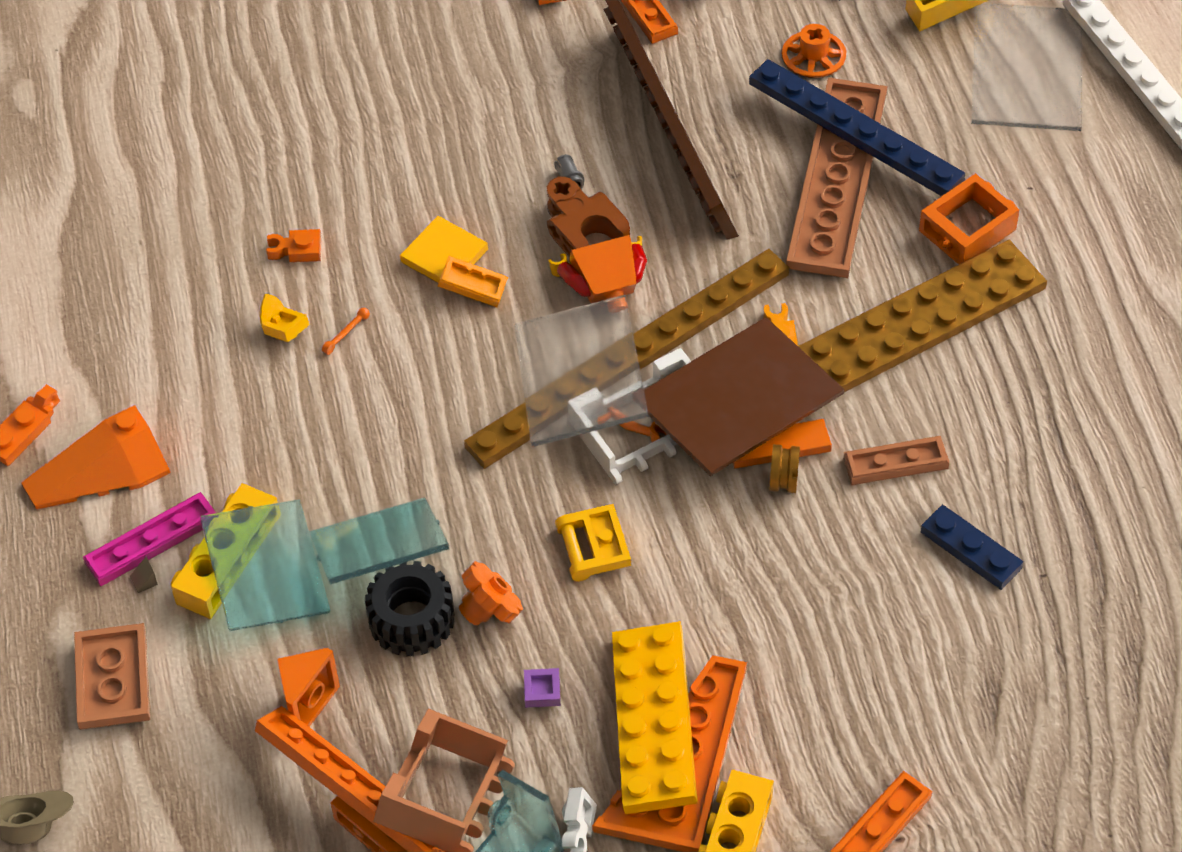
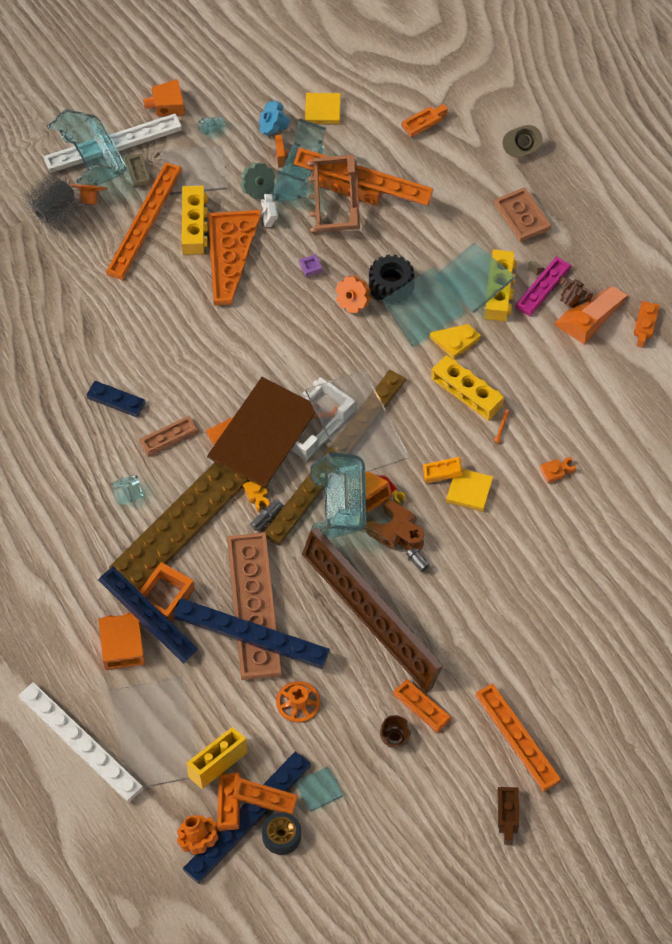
camera: 160 degrees right, 5 degrees up
yellow plate [259,294,310,342] -> none
orange slope [277,648,340,727] -> none
yellow plate [555,504,631,582] -> none
yellow plate [612,621,698,814] -> none
pearl gold wheel [769,444,800,493] -> none
none -> dark blue plate [98,566,198,664]
none -> orange brick [98,613,145,670]
none -> clear light blue panel [111,475,143,505]
none -> flat silver axle [250,499,283,531]
none -> clear light blue windscreen [310,452,366,539]
none -> yellow wing [429,324,481,359]
none -> yellow brick [431,355,504,421]
none -> reddish brown plant [558,275,594,308]

